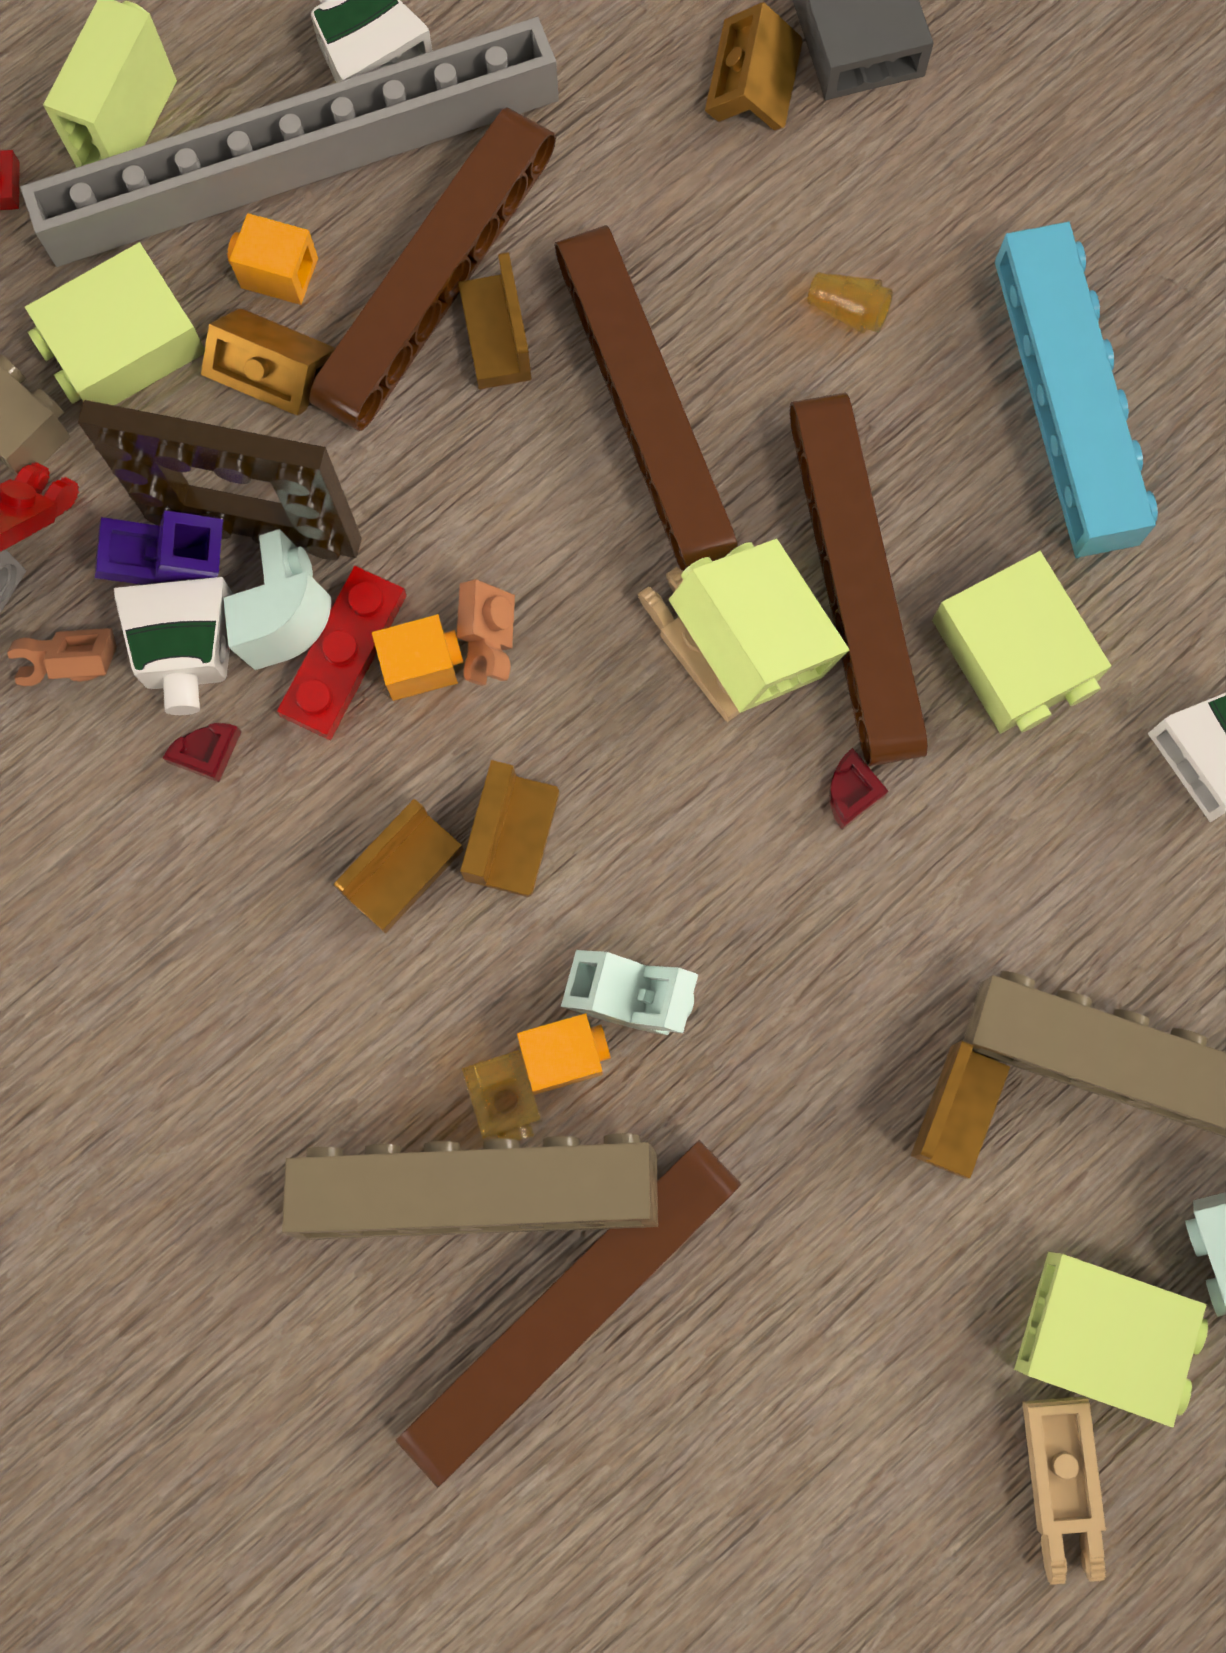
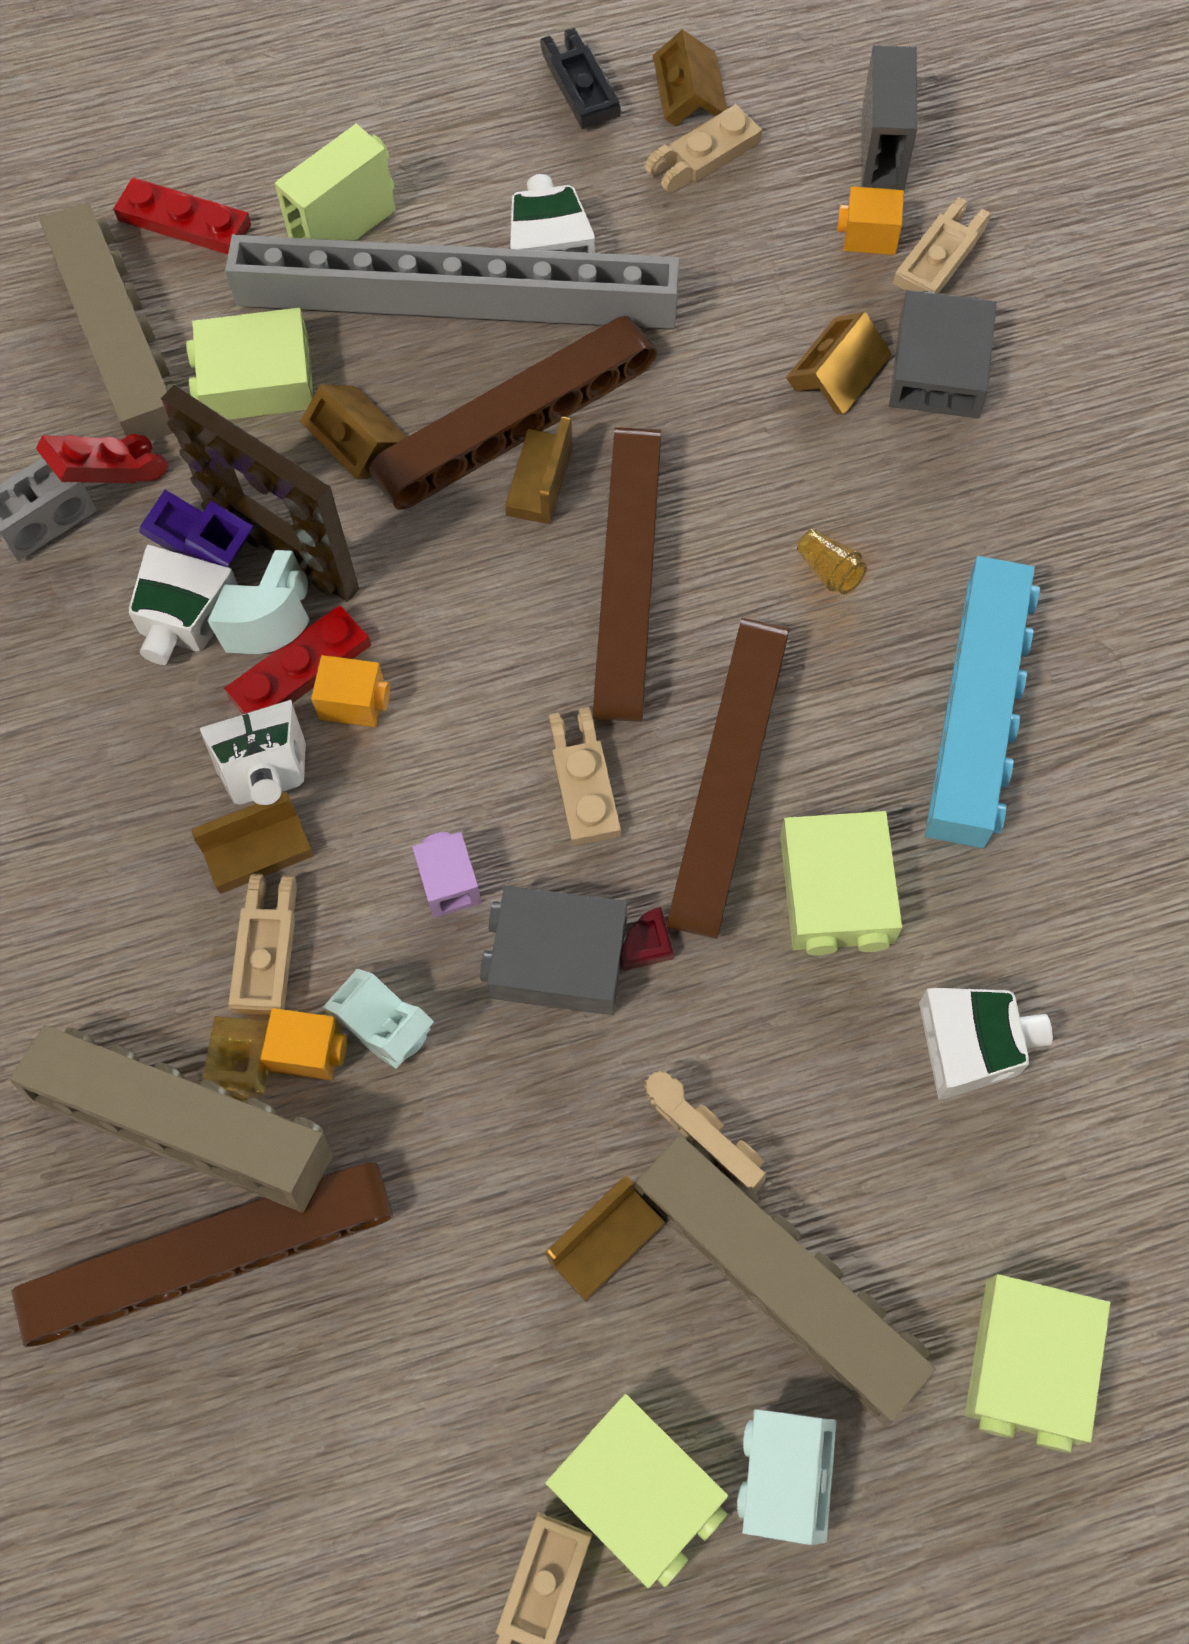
camera: 25 degrees right, 10 degrees down
nougat plate [7,628,117,686] -> none
dark red tile [163,723,242,782] -> none
light orange brick [227,213,318,305] -> none
nougat plate [456,579,515,686] -> none
pearl gold panel [460,760,560,897] -> none
yellowish green brick [669,539,849,713] -> none
none -> white torso [200,700,306,805]
none -> tan hinge [228,874,297,1015]
none -> lavender brick [412,832,482,918]
none -> dark grey brick [480,885,627,1015]
none -> tan hinge [644,1070,766,1192]

